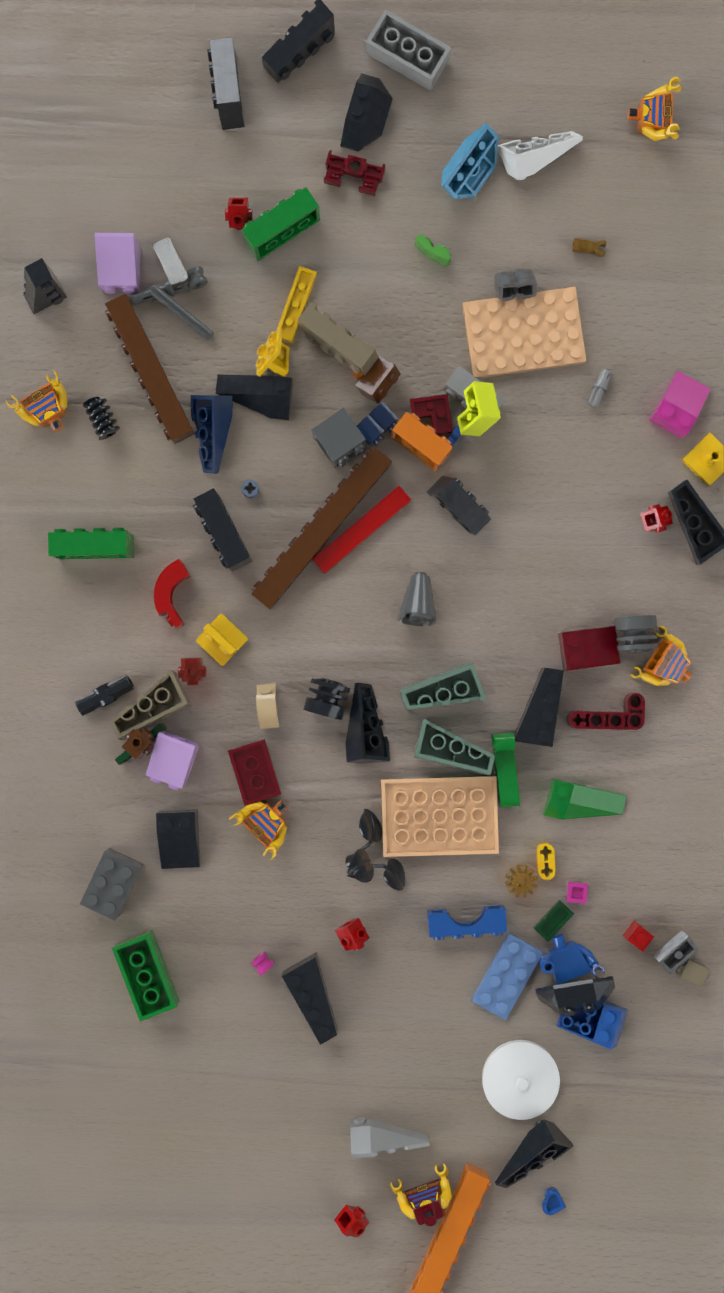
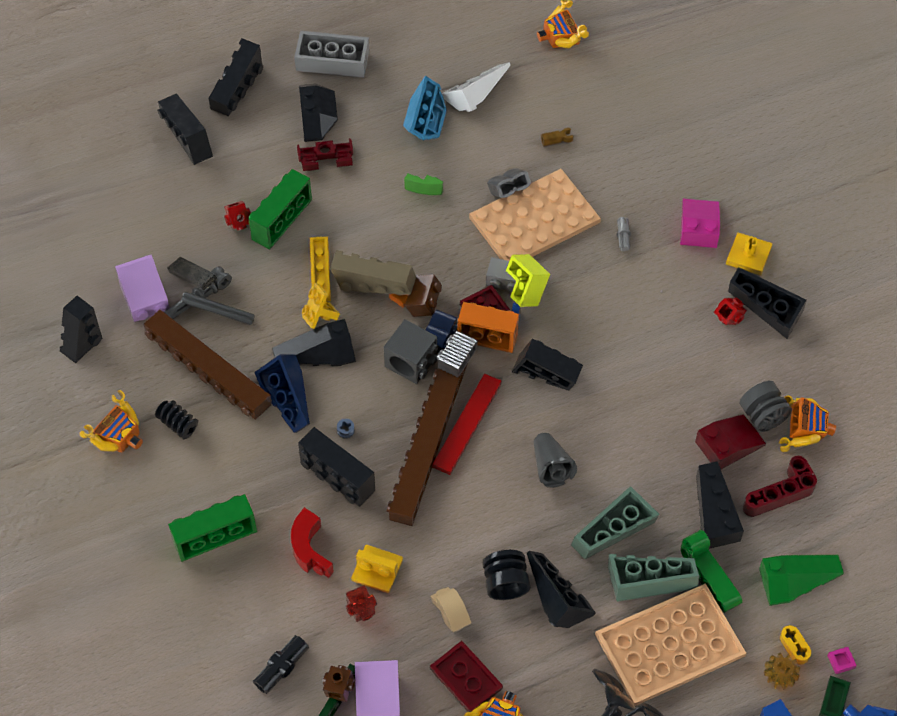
camera: 25 degrees left, 30 degrees down
dark tan wedge [110,670,192,741] -> none
none -> flat silver brick [437,331,477,377]

